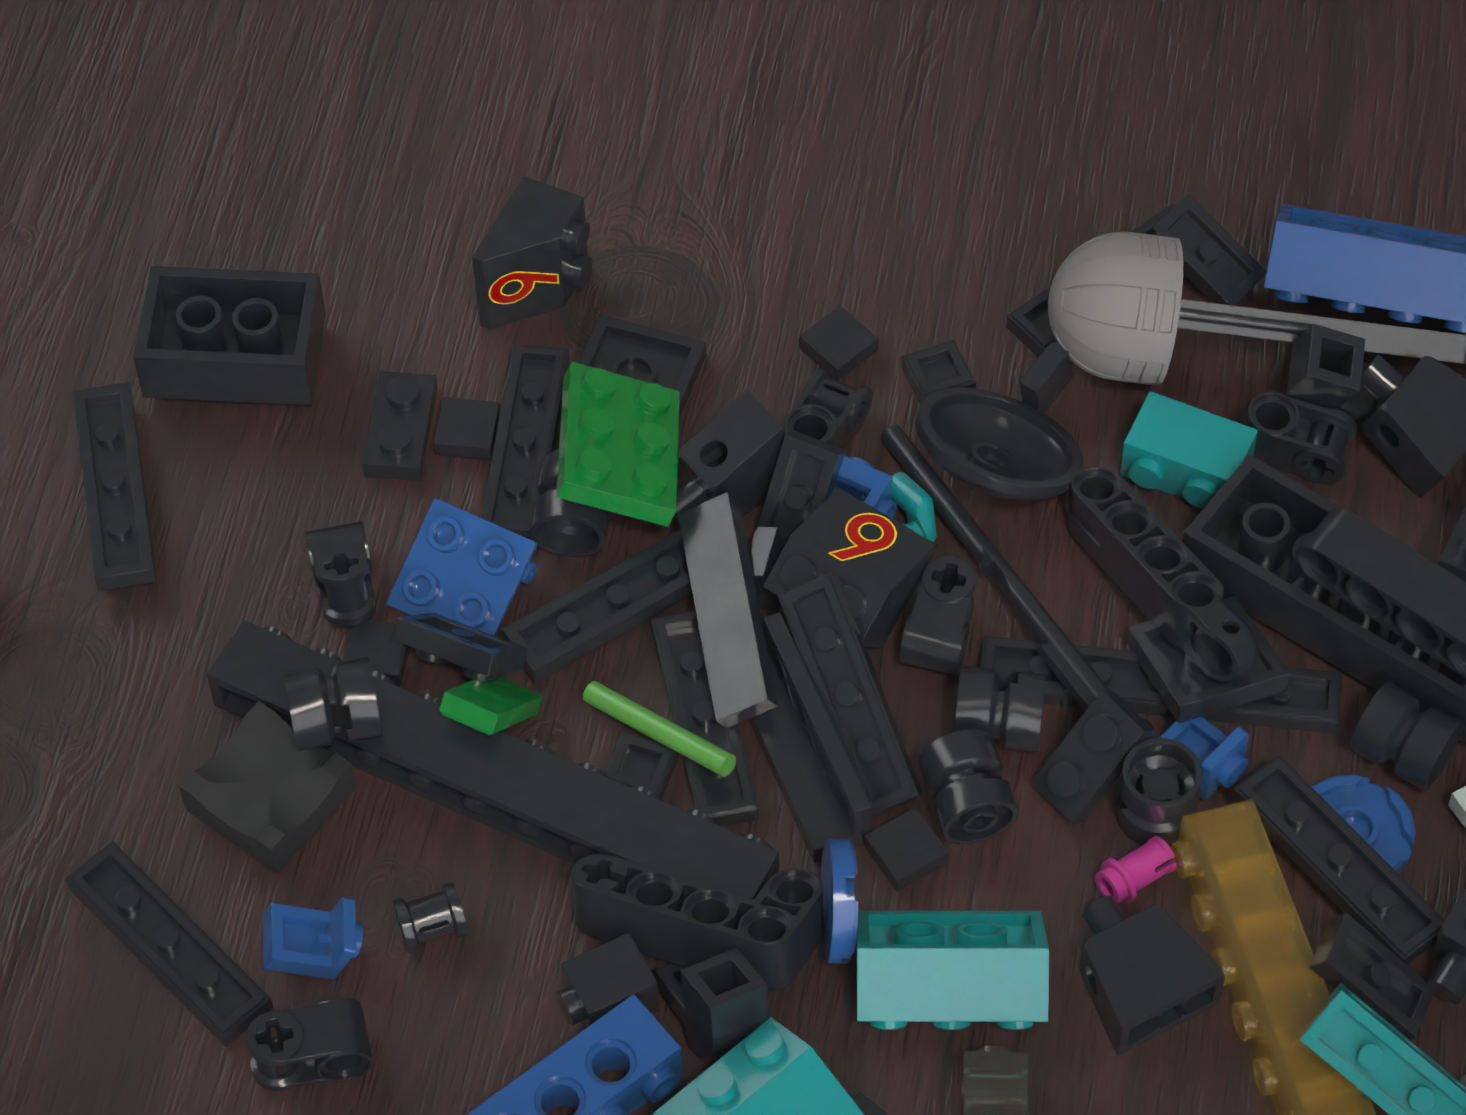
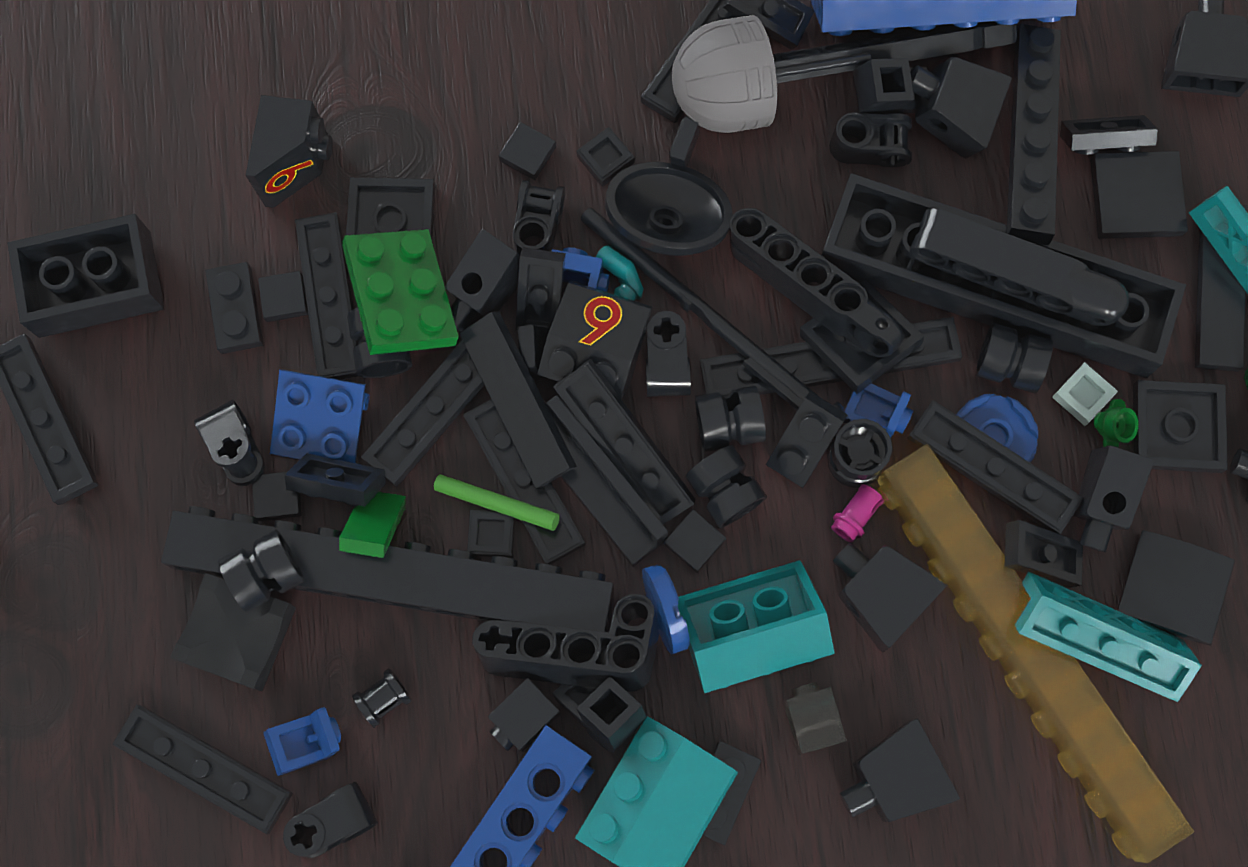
camera: 15 degrees left, 20 degrees up
teal brick [1120,391,1258,509] -> none

